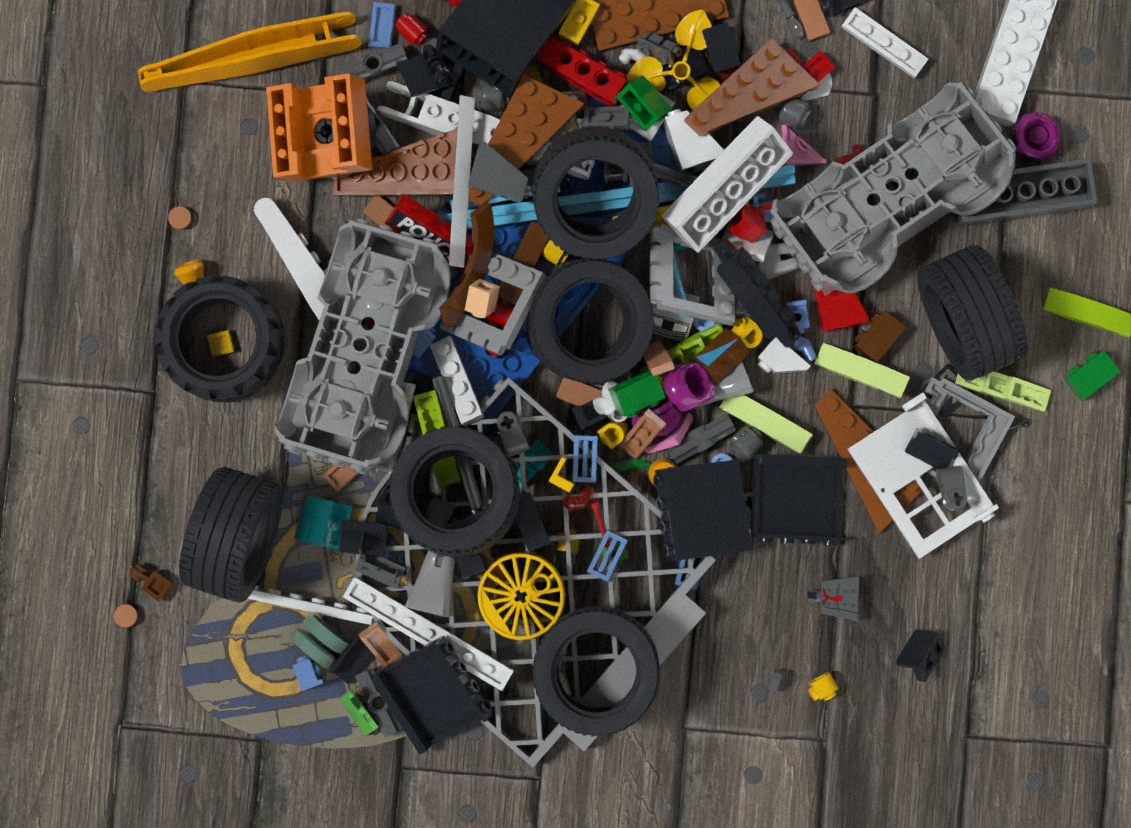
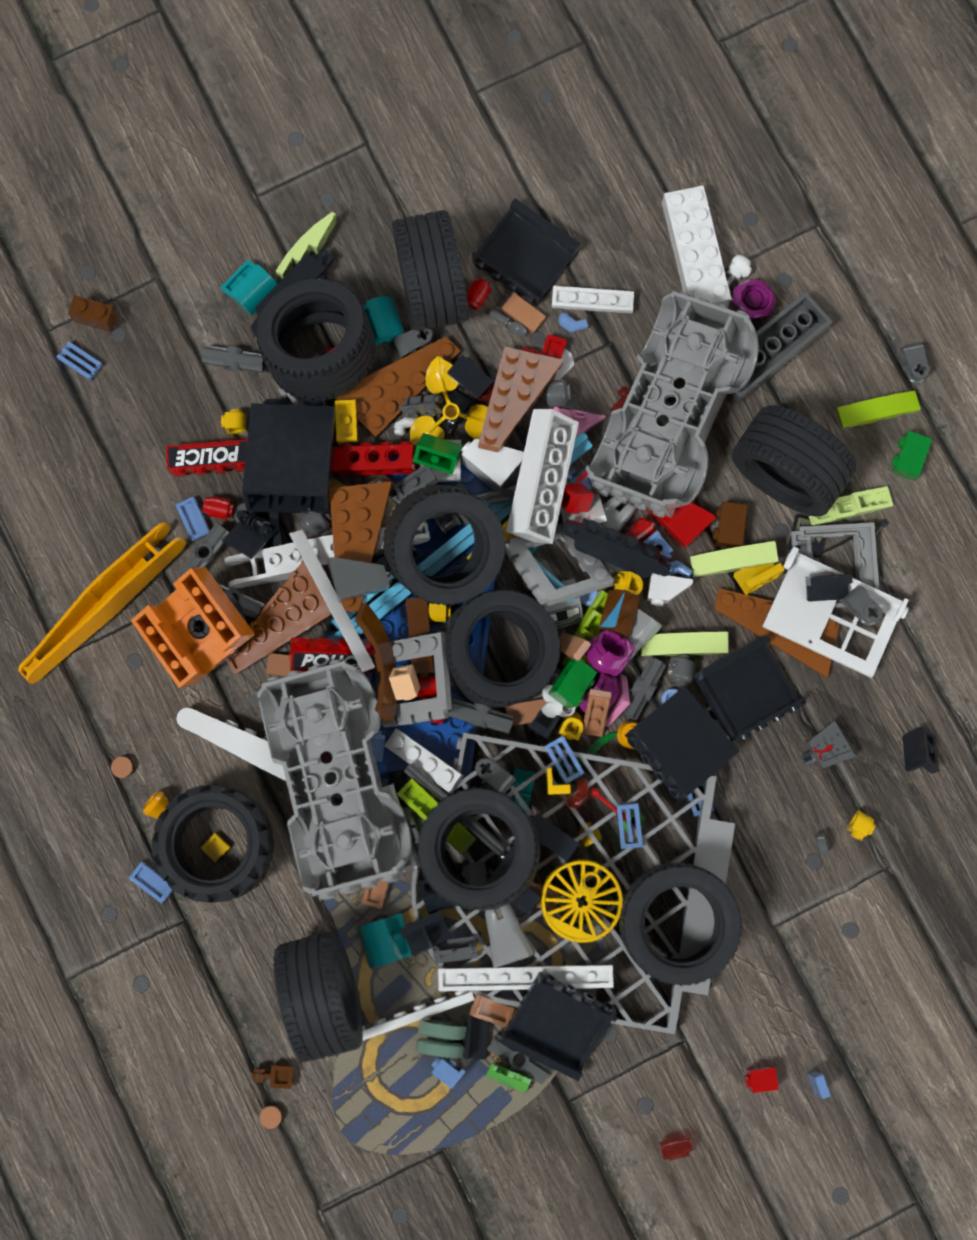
camera: 30 degrees left, 5 degrees down
none -> medium blue tile [129,861,173,904]
none -> dark grey piece [449,699,513,734]
none -> medium blue arm [558,313,588,332]
none -> red brick [624,517,655,542]
none -> white piece [727,255,752,287]
none -> yellow panel [733,563,785,595]

